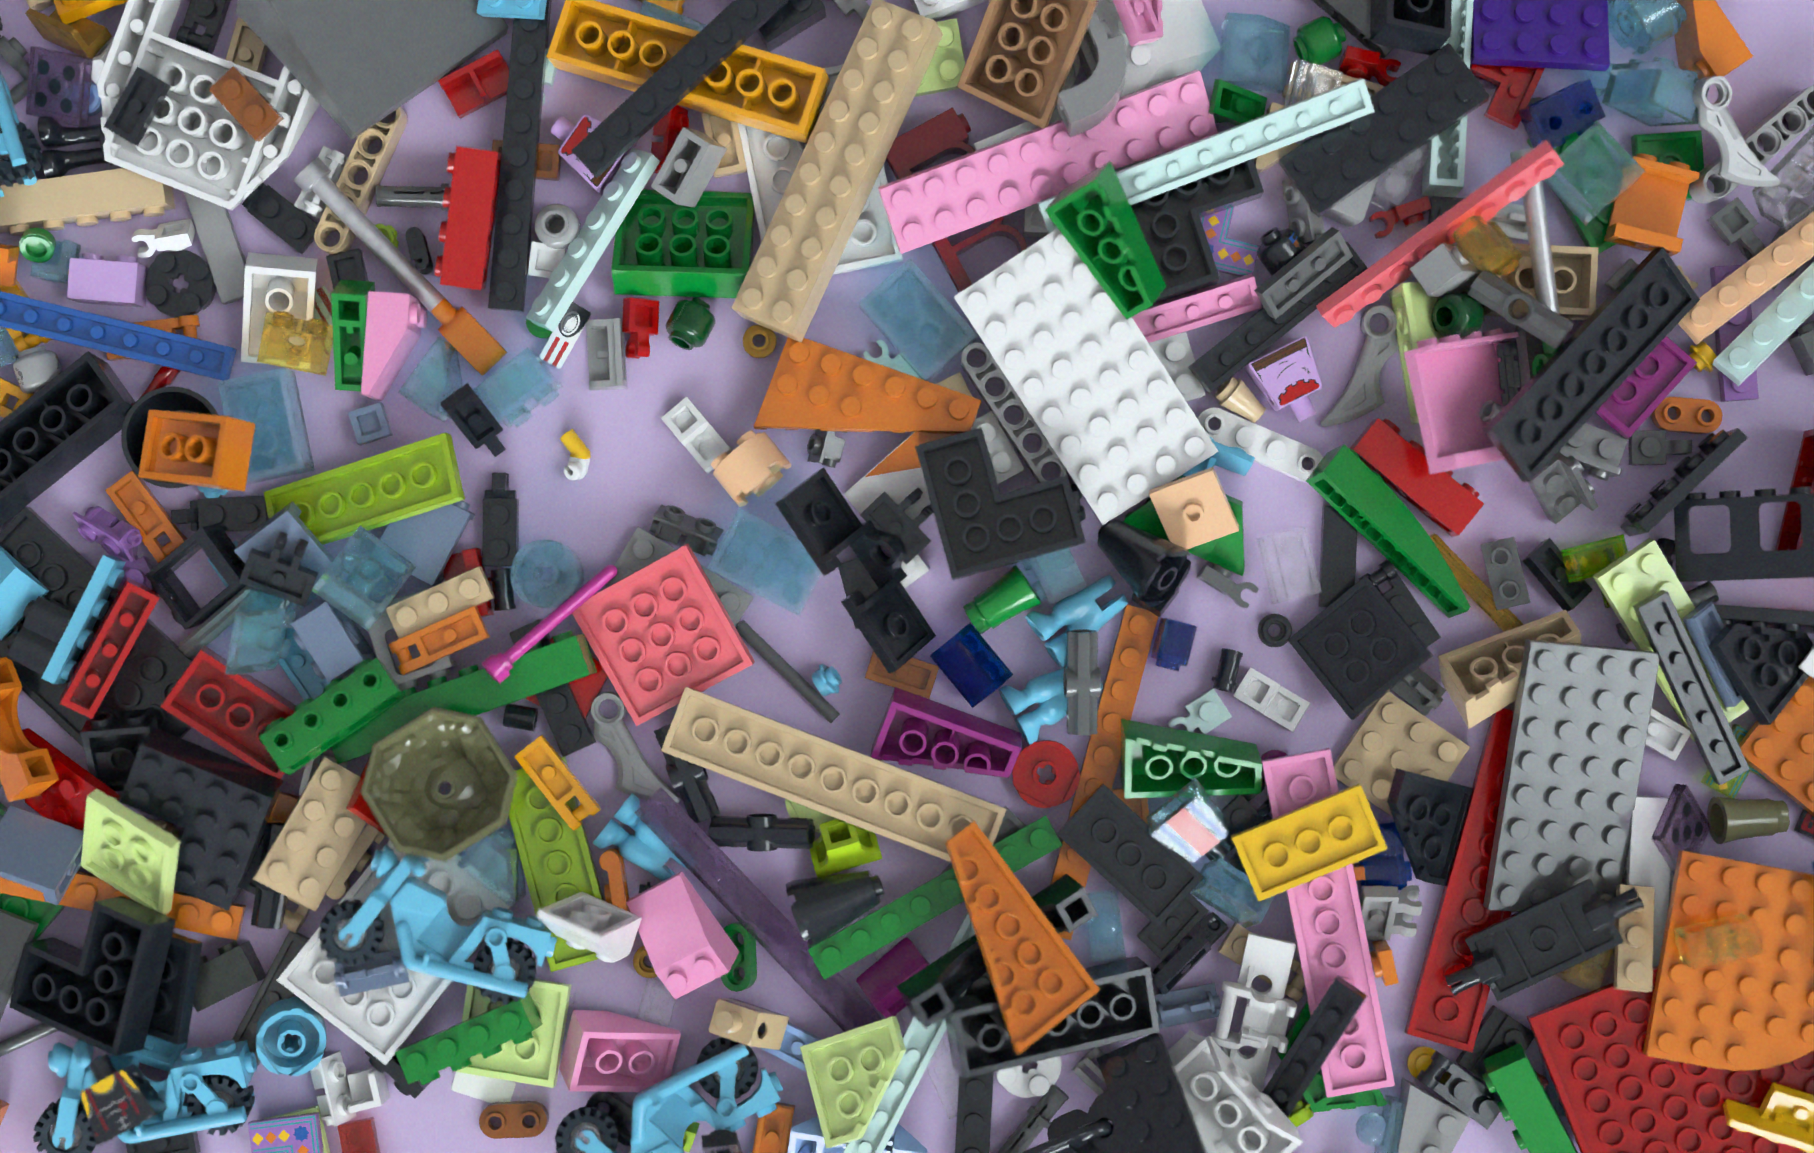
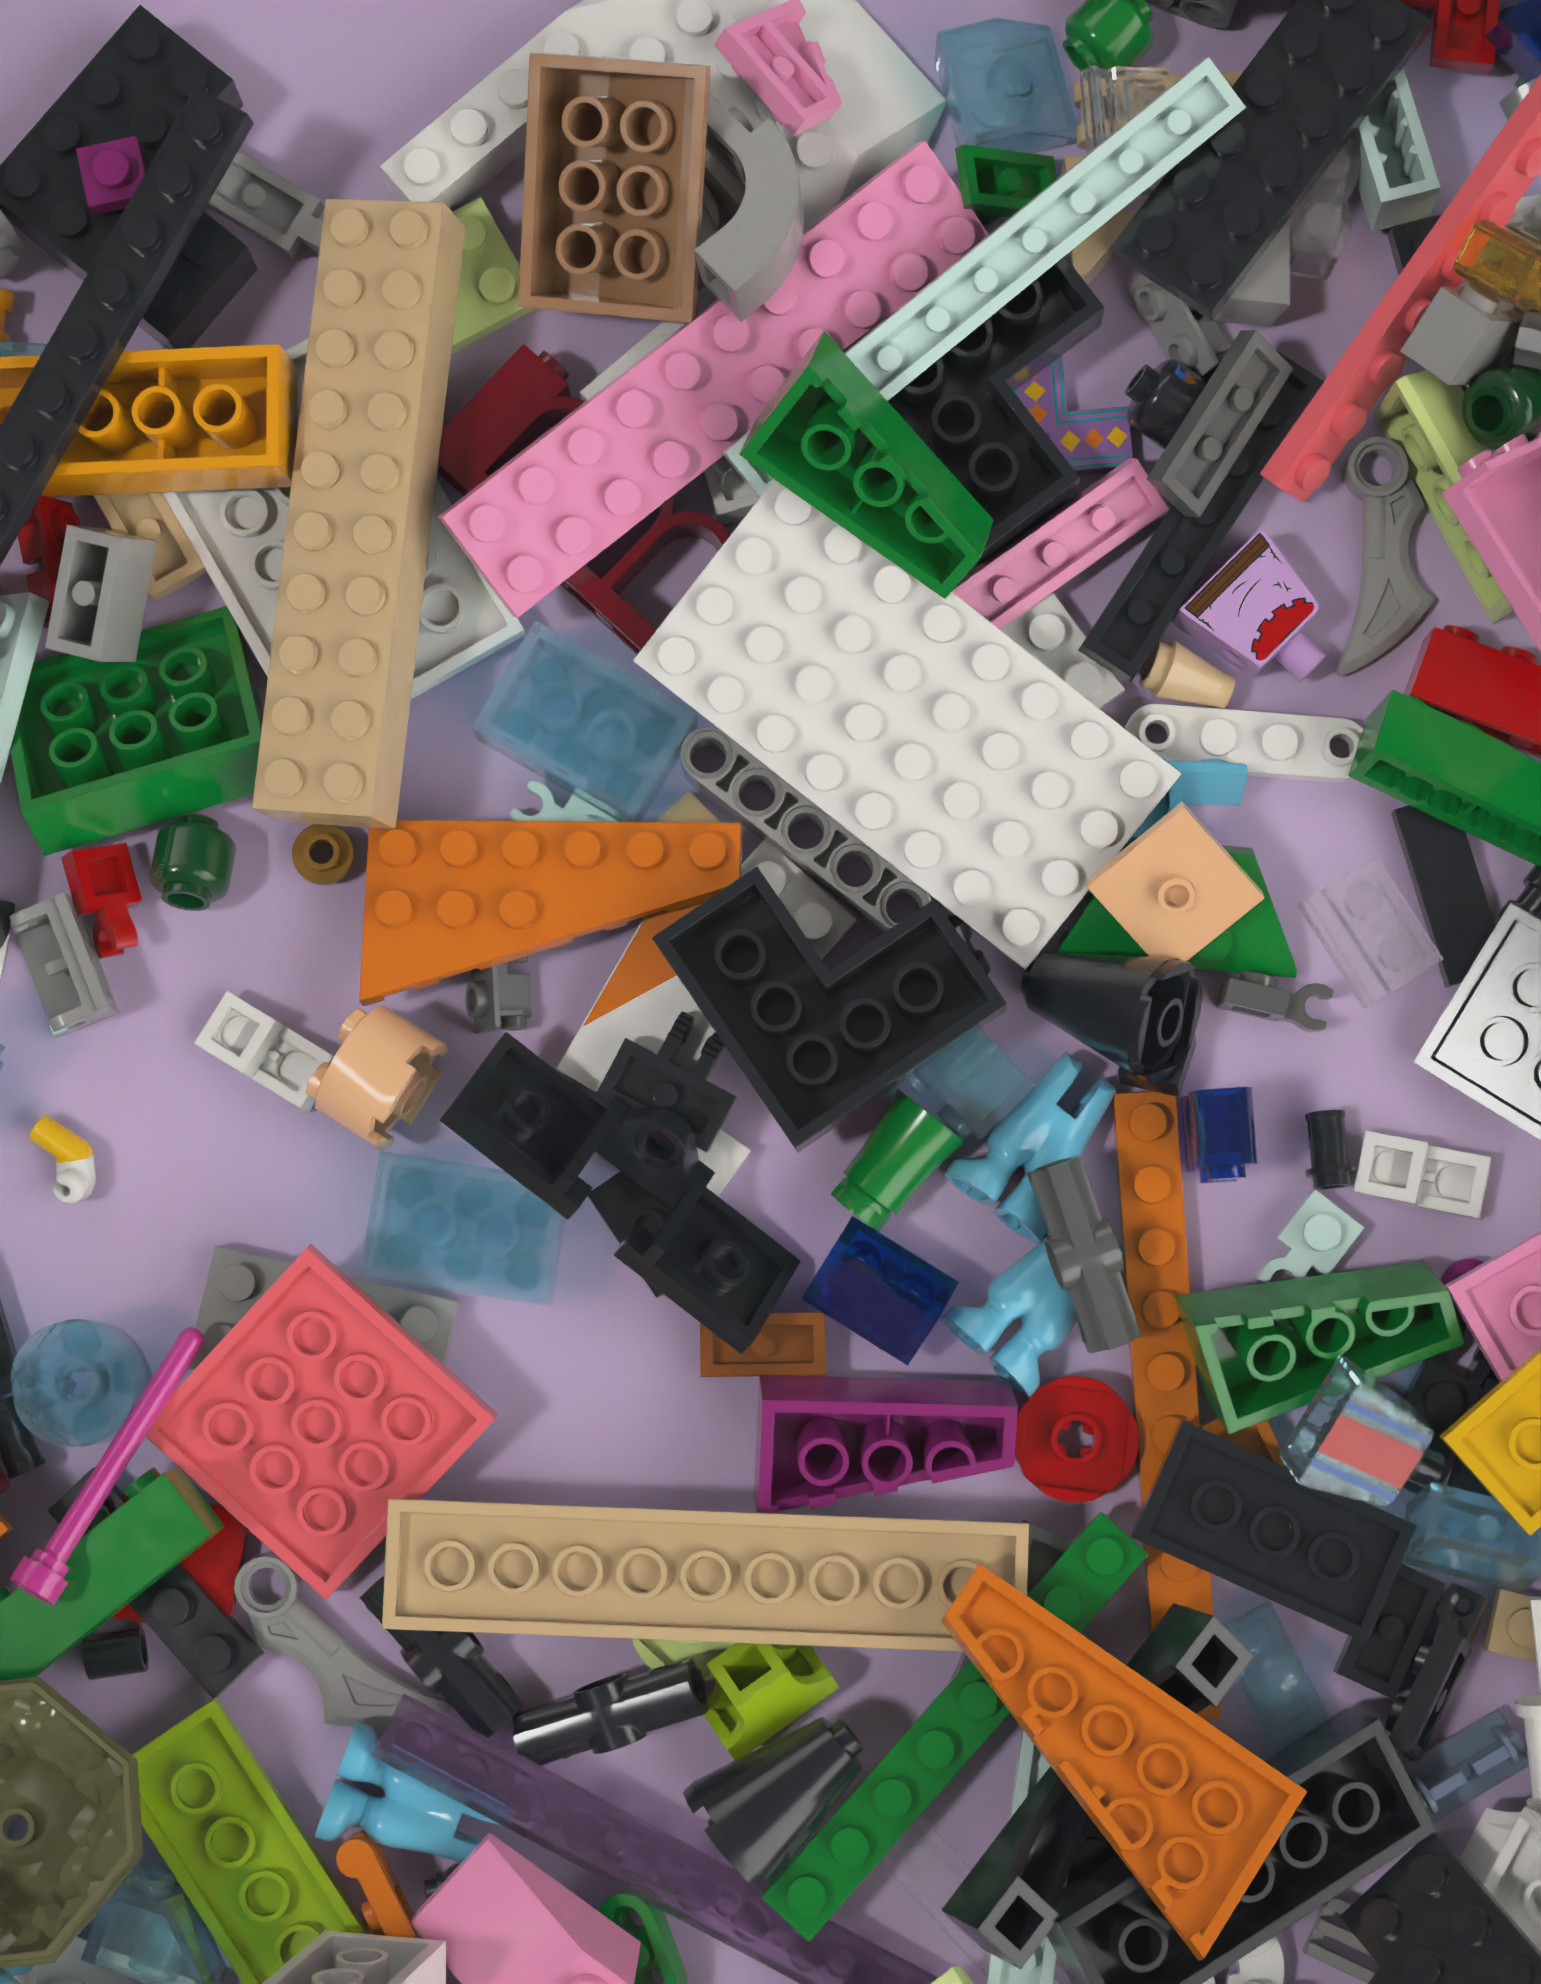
camera: 20 degrees left, 5 degrees down
light orange plate [514,735,601,831] -> none
dark grey hinge [650,505,724,556] -> none
dark grey bar [736,620,840,723] -> none
medium azure plate [812,664,842,697] -> none
magenta panel [856,937,930,1018] -> none
black plate [1257,614,1292,647] -> none
red plate [1337,45,1401,87] -> none
red plate [1368,196,1432,239] -> none

